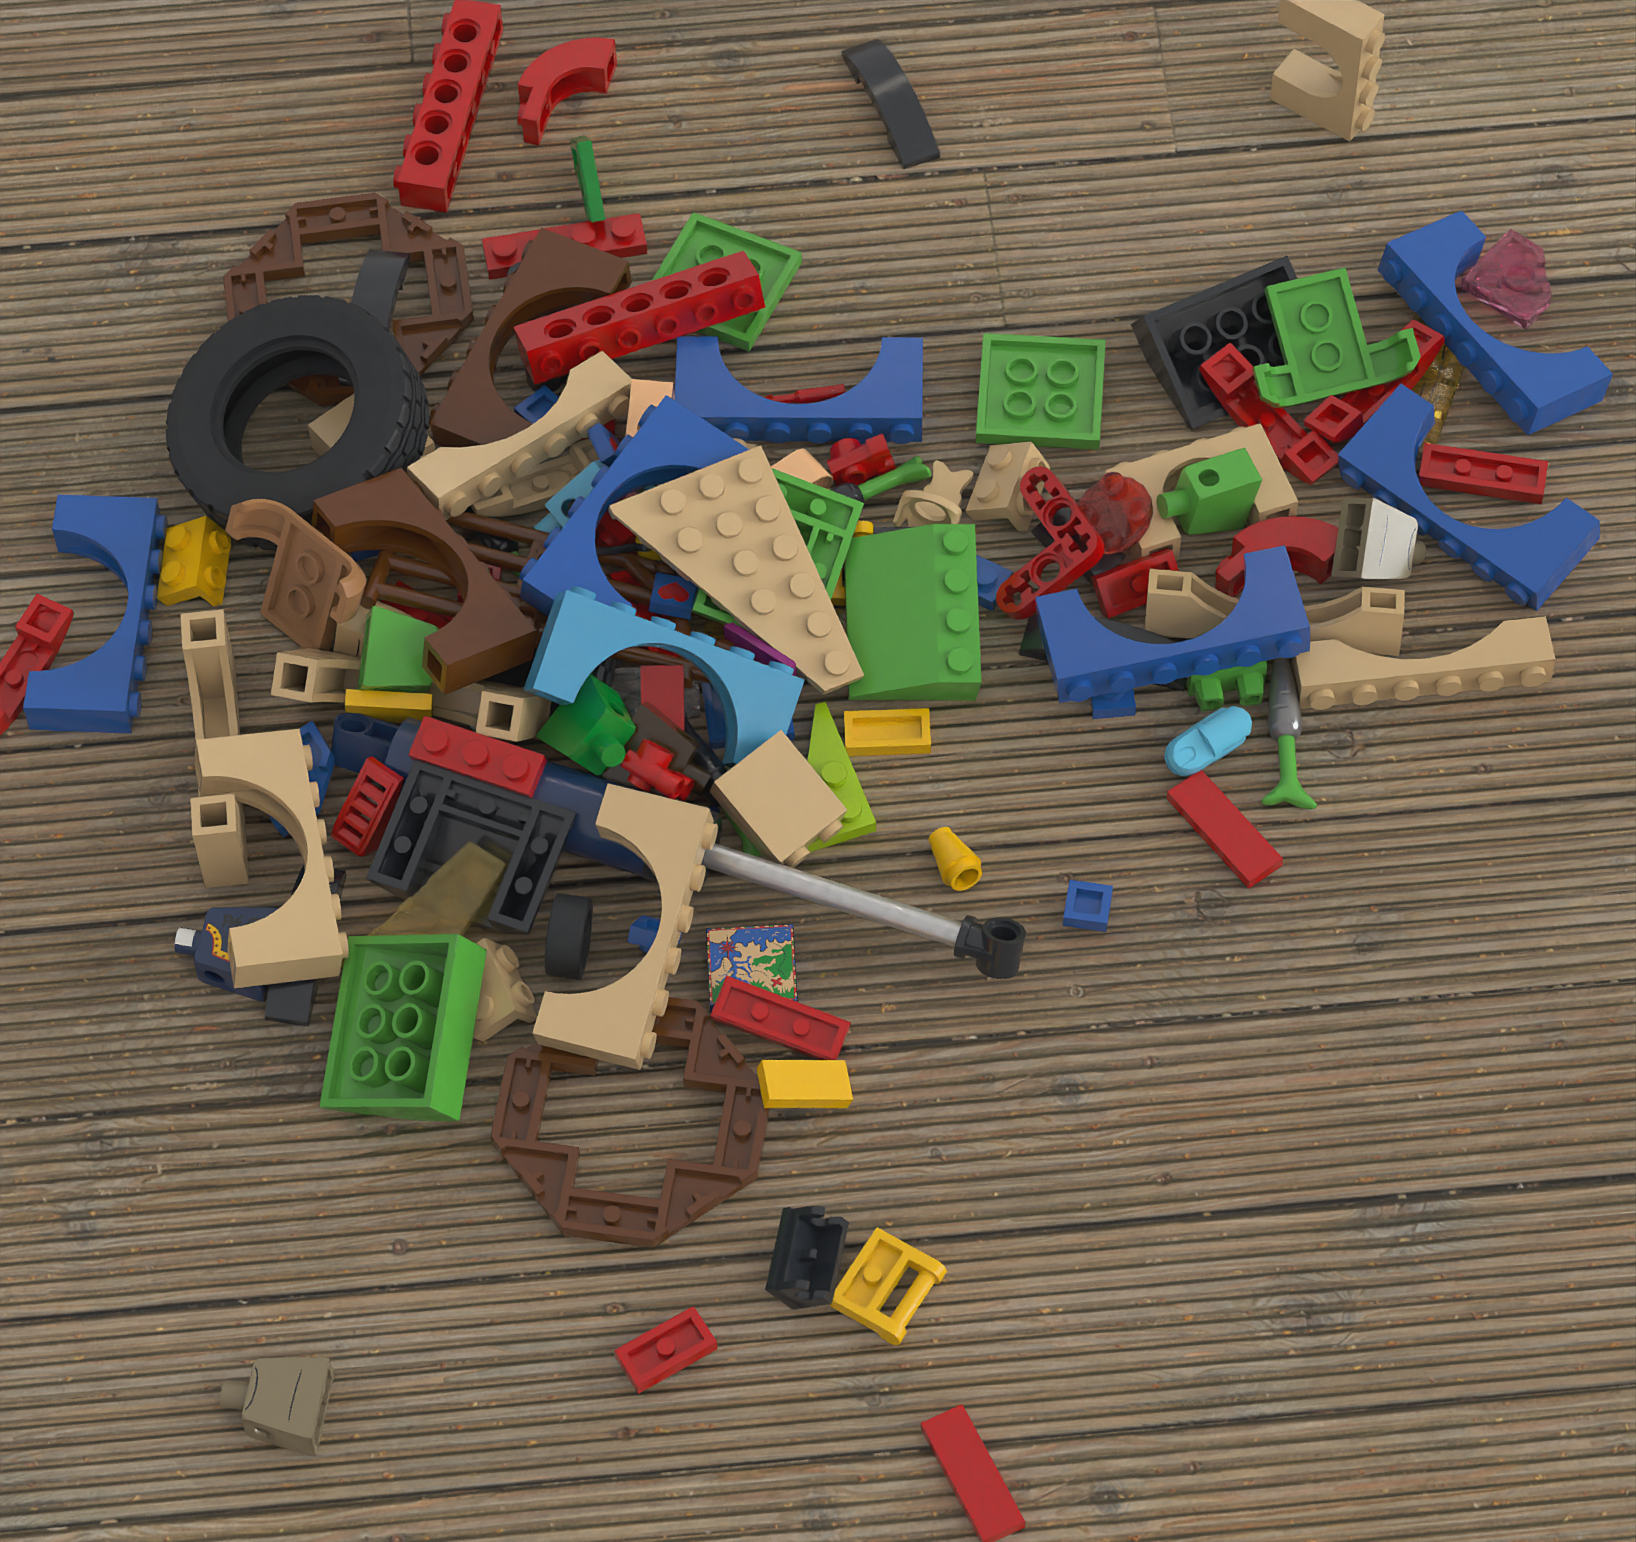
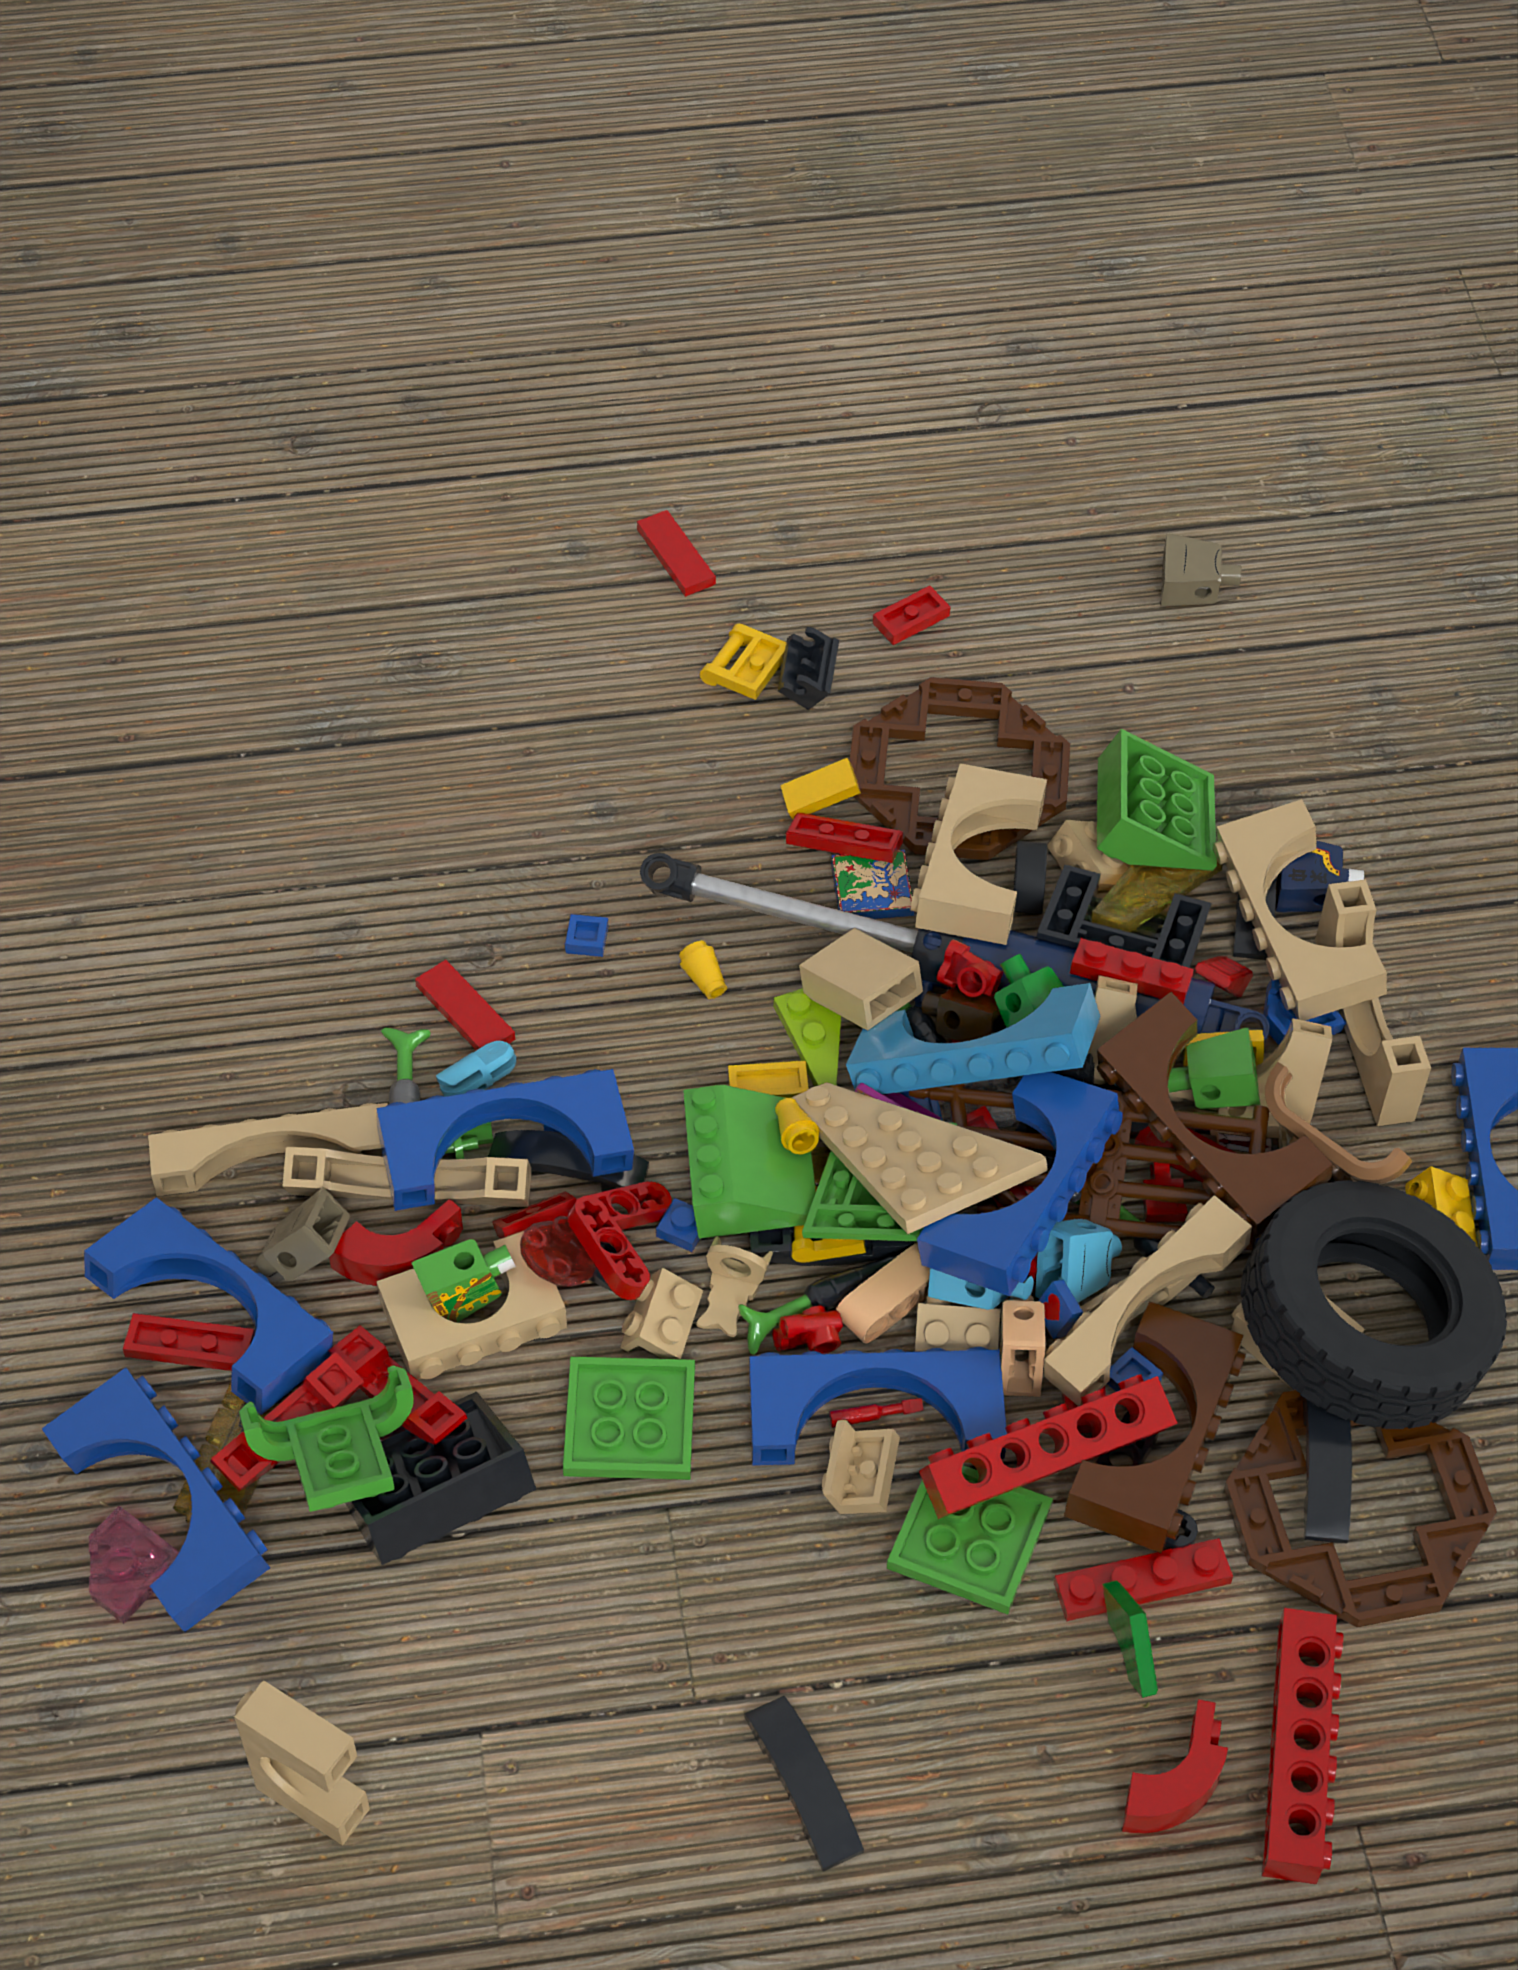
camera: 175 degrees right, 5 degrees down
none -> yellow cone [775,1098,819,1155]
none -> tan bracket [822,1420,900,1514]

